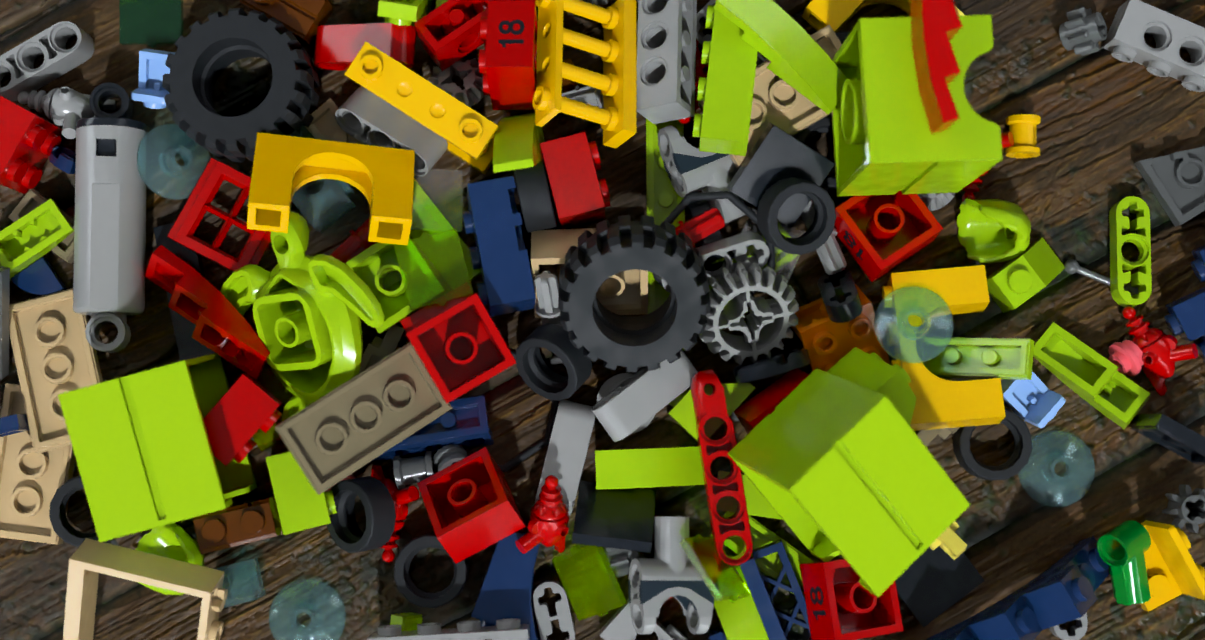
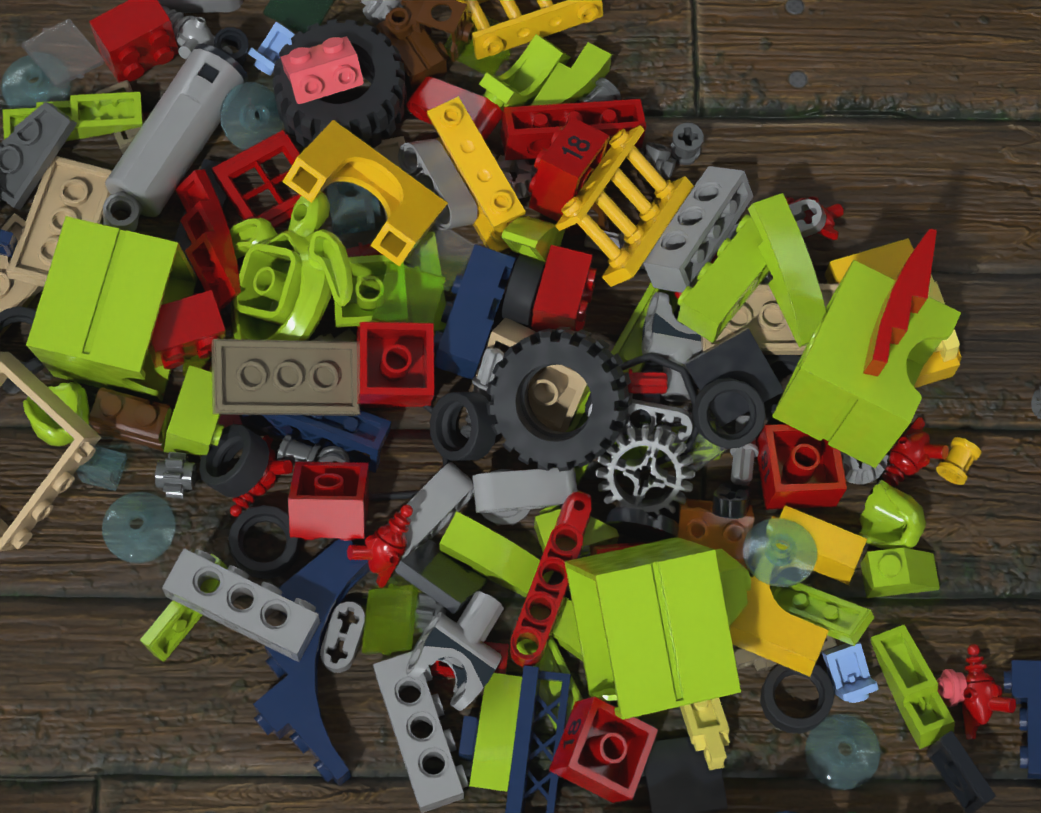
camera: 20 degrees right, 15 degrees down
dark blue tile [11,257,67,295] -> none
dark blue tile [49,144,76,174] -> none
clear neon green piece [679,534,751,603] -> none
dark grey hinge [1064,259,1138,298] -> none
lime beam [1109,196,1152,307] -> none
none -> dark grey gear [155,452,197,498]
none -> coral bracket [280,36,364,104]

